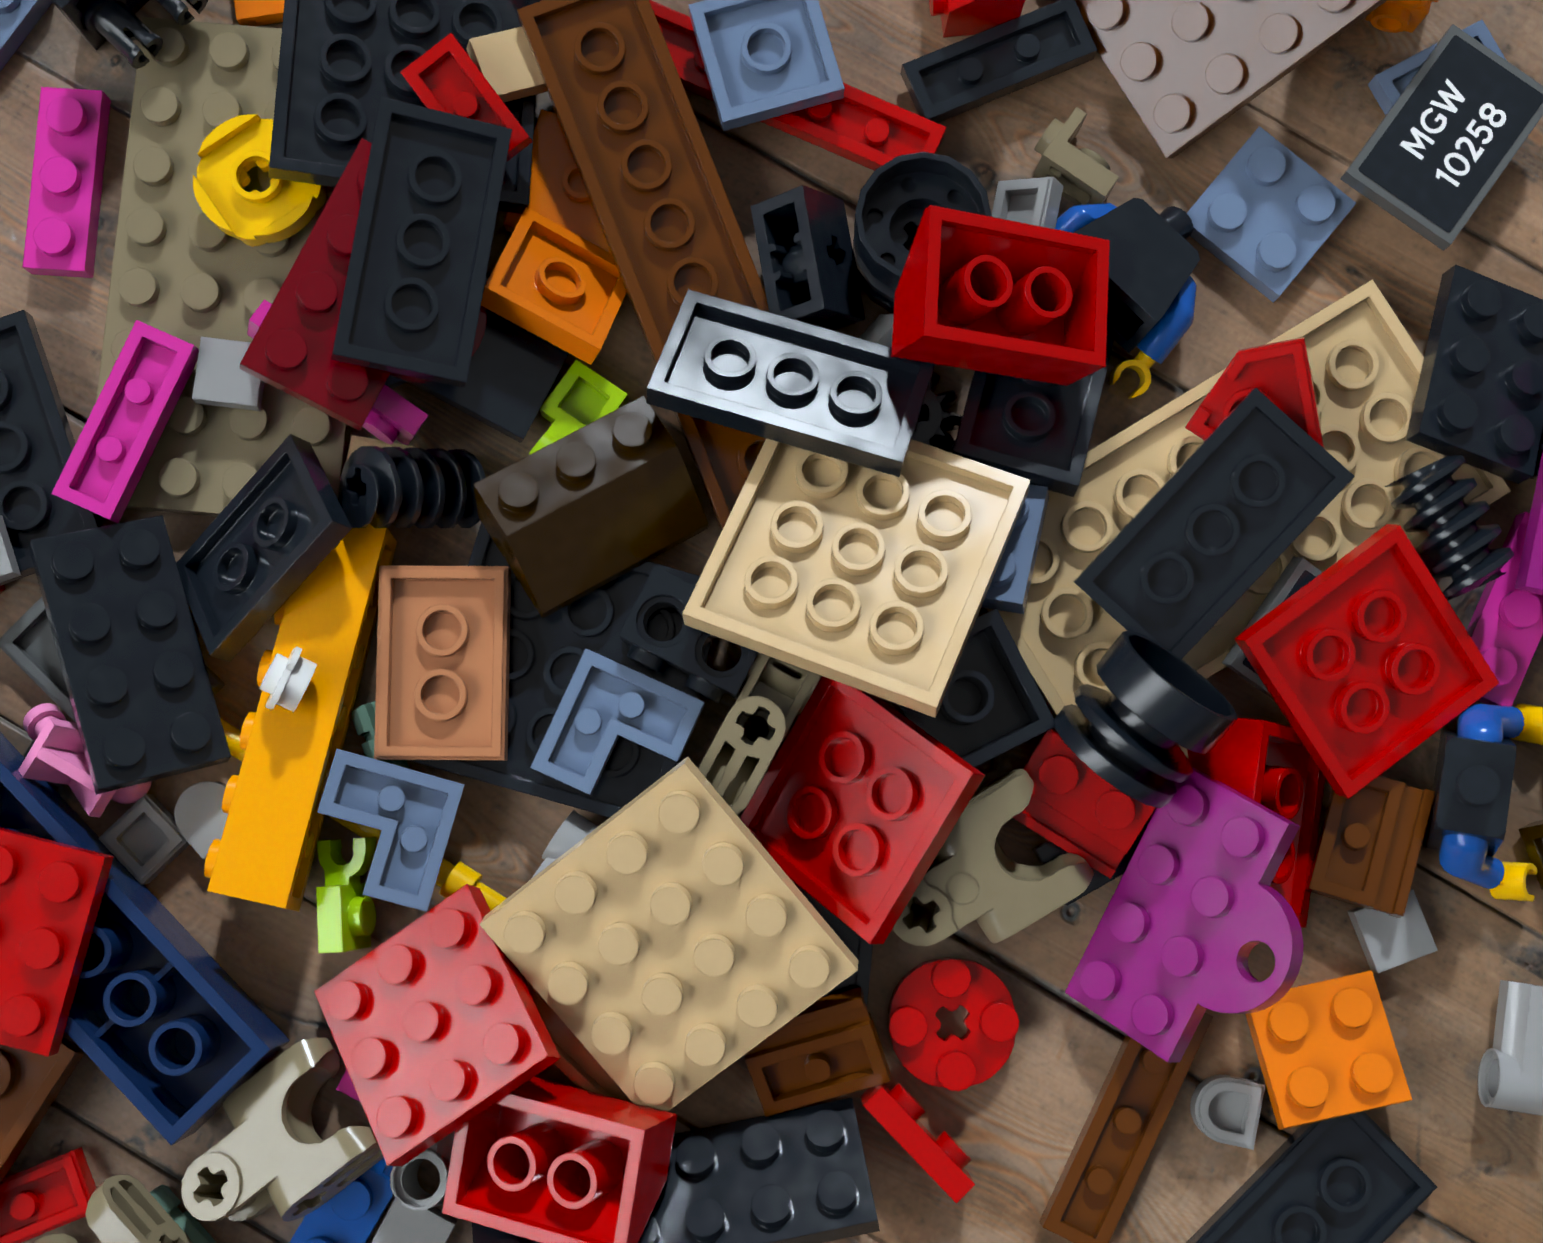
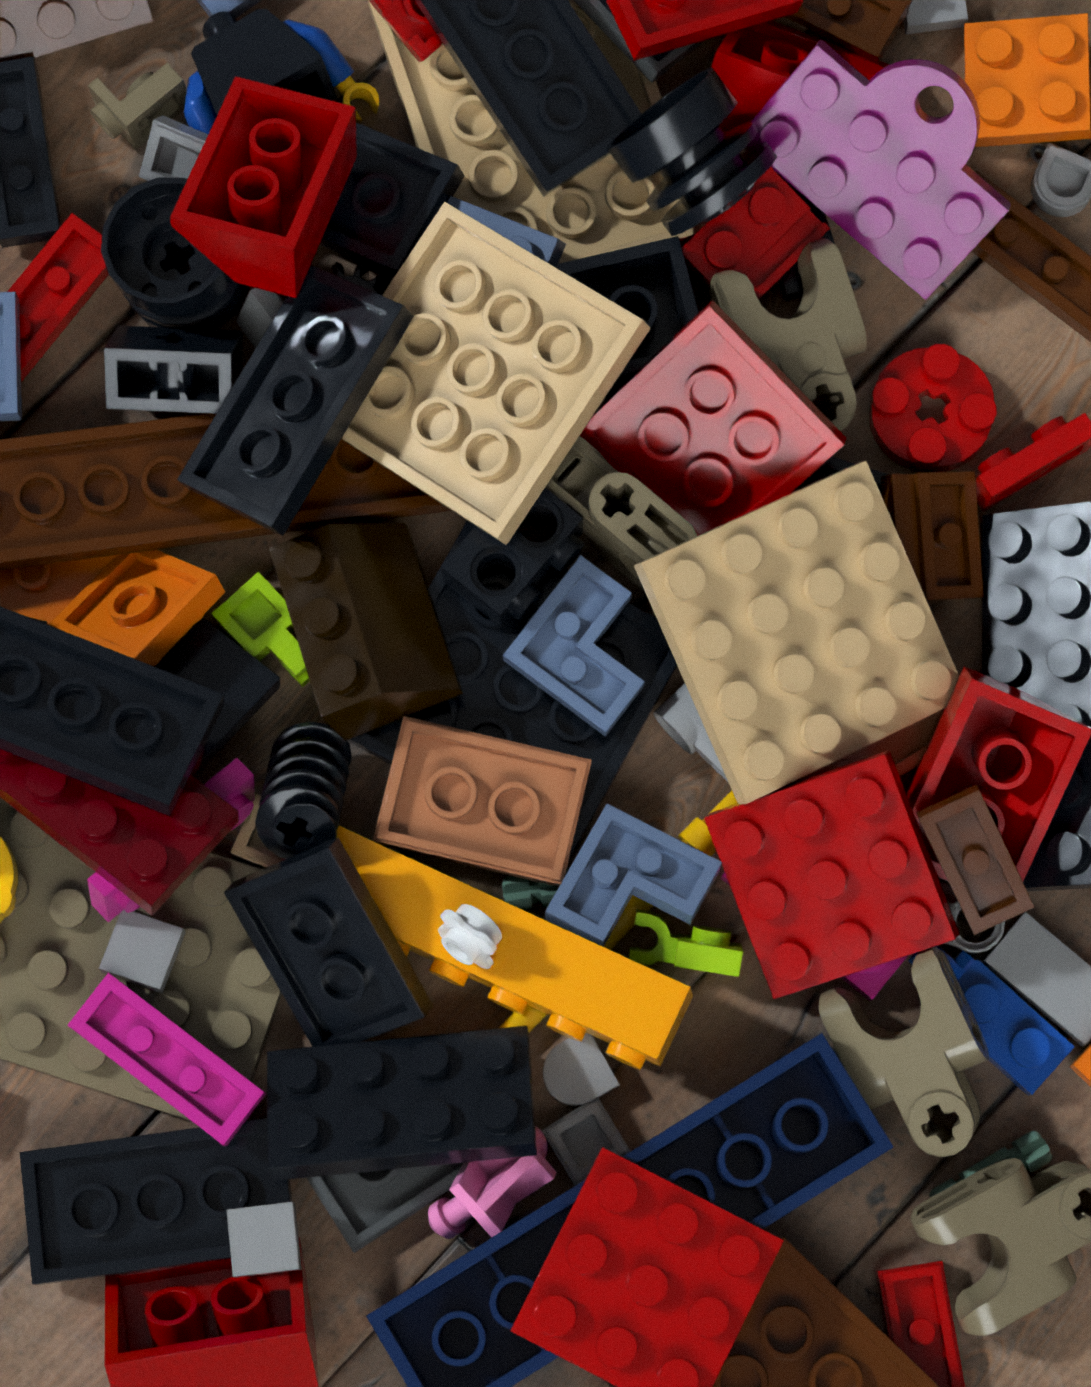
camera: 75 degrees left, 5 degrees down
none -> reddish brown plate [916,785,1034,935]

